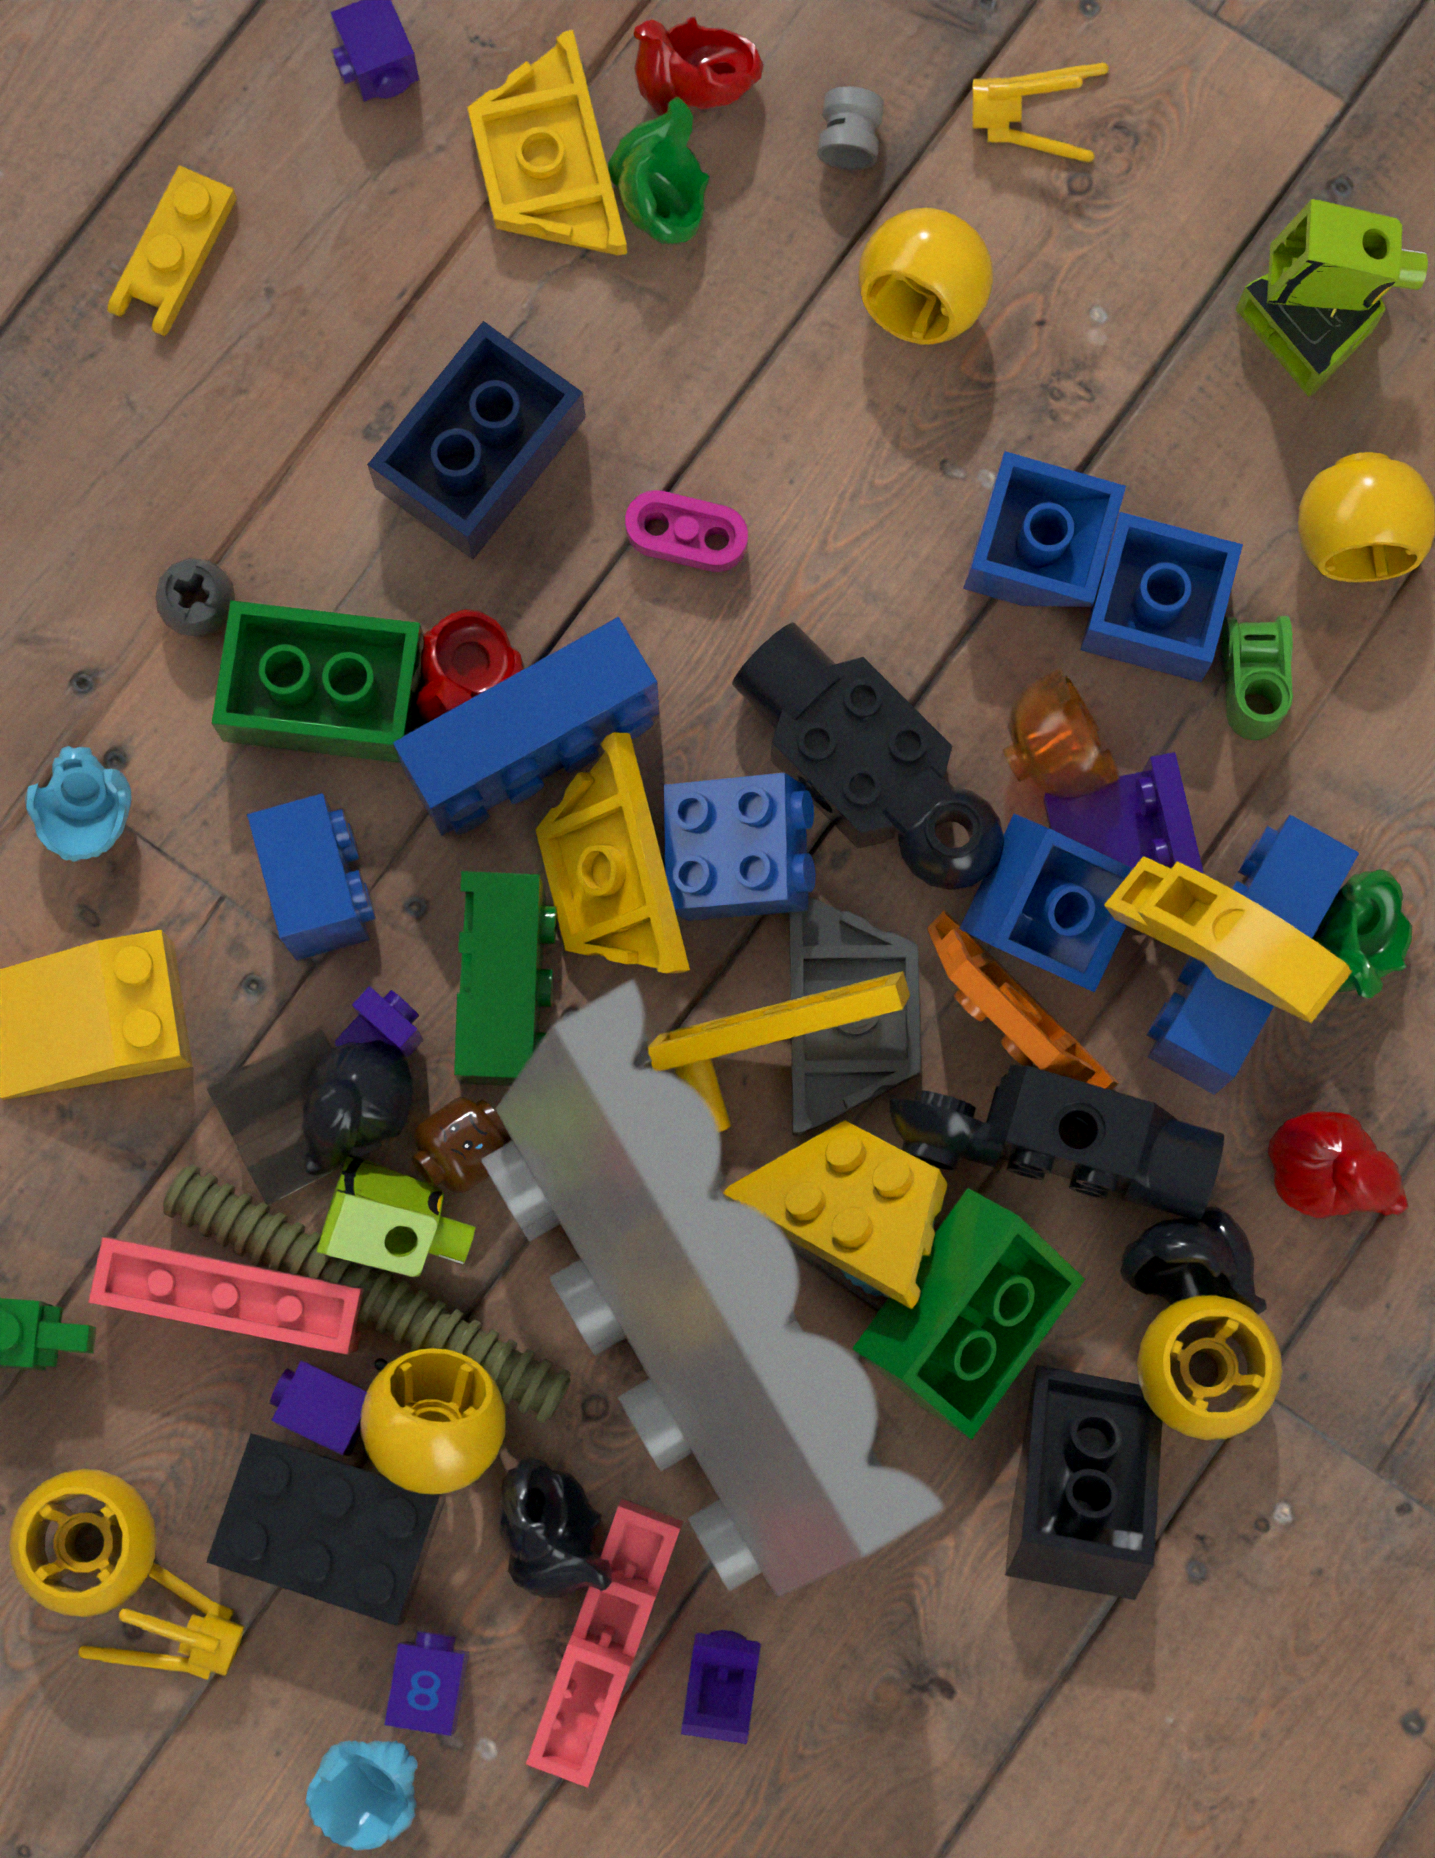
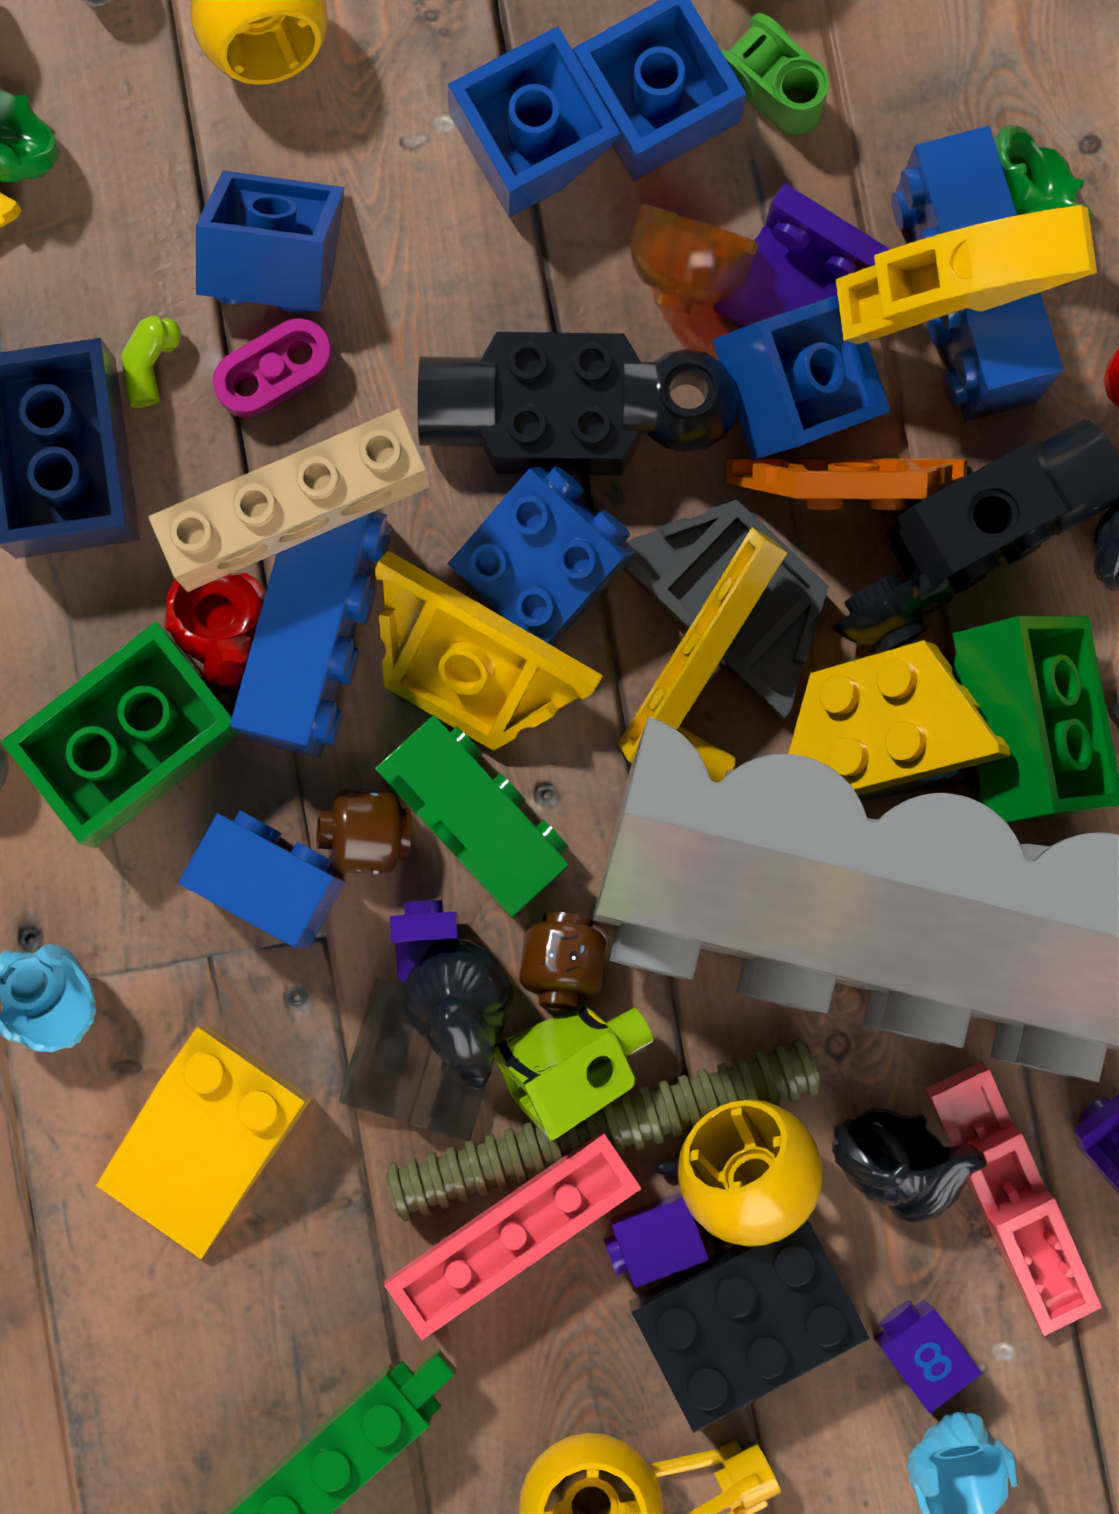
camera: 45 degrees left, 5 degrees up
none -> lime arm [121,315,181,408]
none -> tan brick [148,408,430,592]
none -> blue slope [196,171,345,313]
none -> reddish brown head [316,789,411,874]

